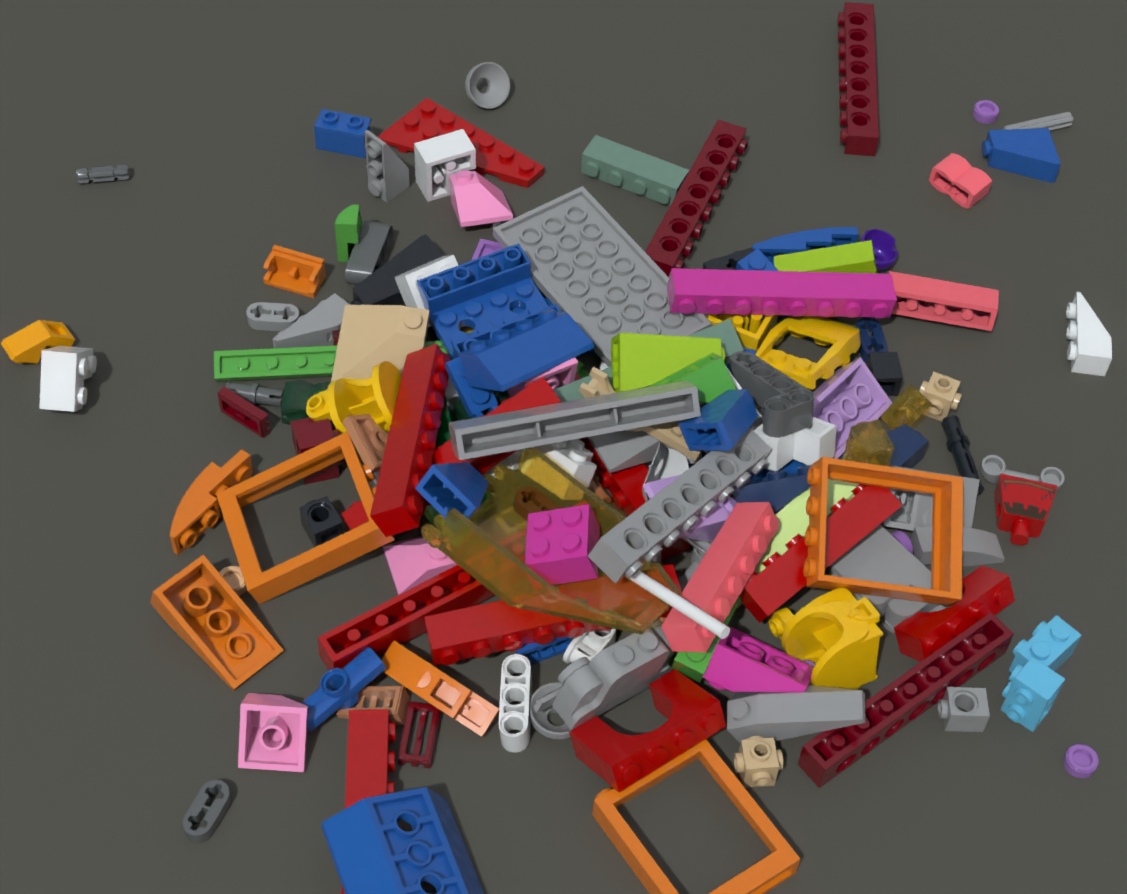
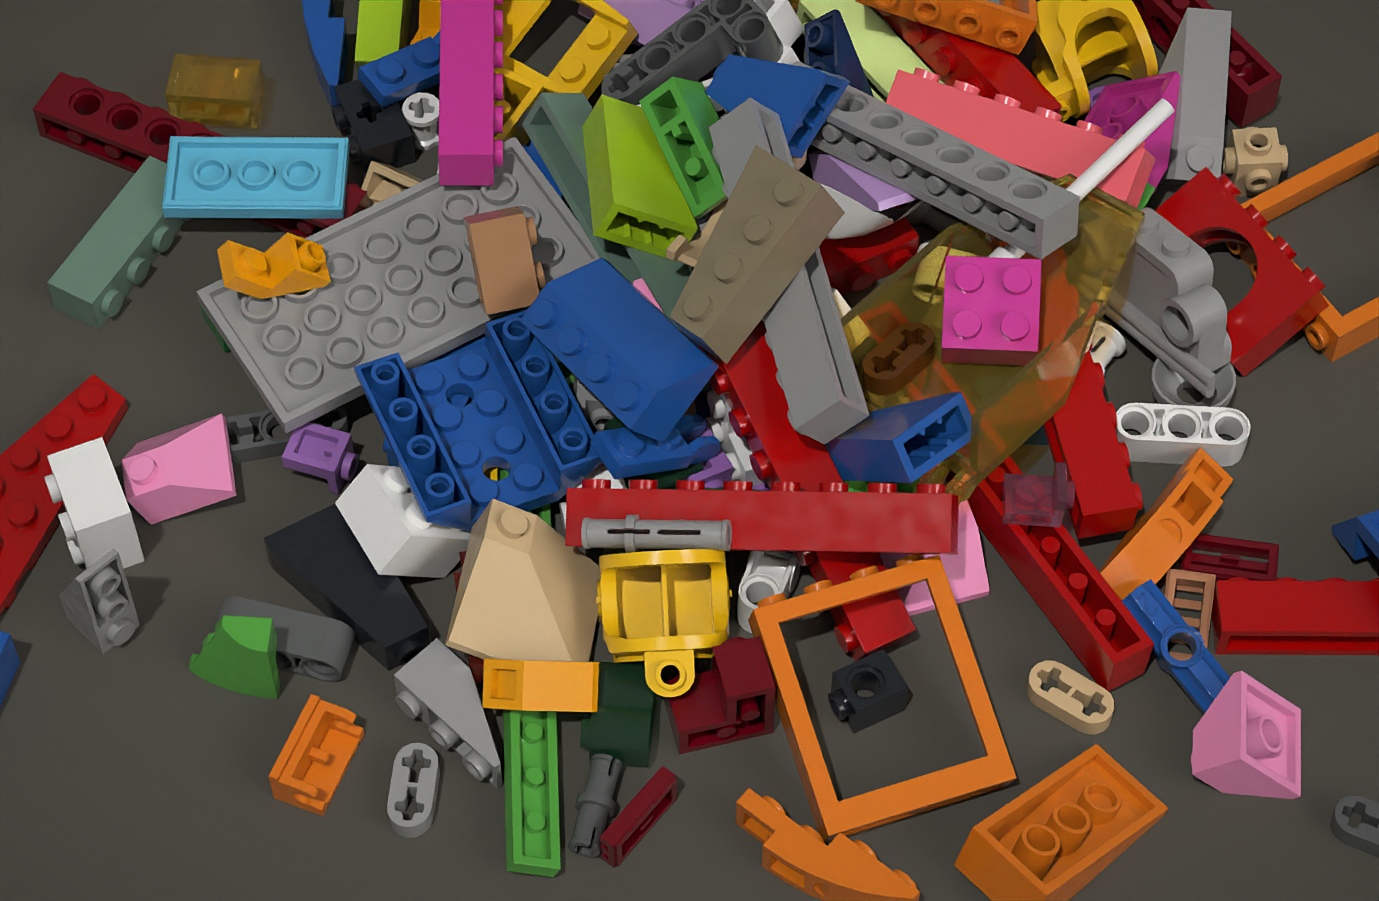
camera: 85 degrees left, 5 degrees up
light nougat tile [219,566,247,596] -> none
nougat tile [342,414,388,473] -> none
none -> medium azure tile [162,136,350,219]
none -> clear yellow brick [165,53,266,128]
none -> light orange slope [217,232,331,299]
none -> medium nougat brick [463,206,546,315]
none -> light orange slope [482,658,599,712]
none -> light grey pin [581,514,732,553]
none -> dark tan wedge [669,145,845,364]
none -> clear pink bracket [1002,462,1075,527]
none -> tan beam [1027,660,1114,735]

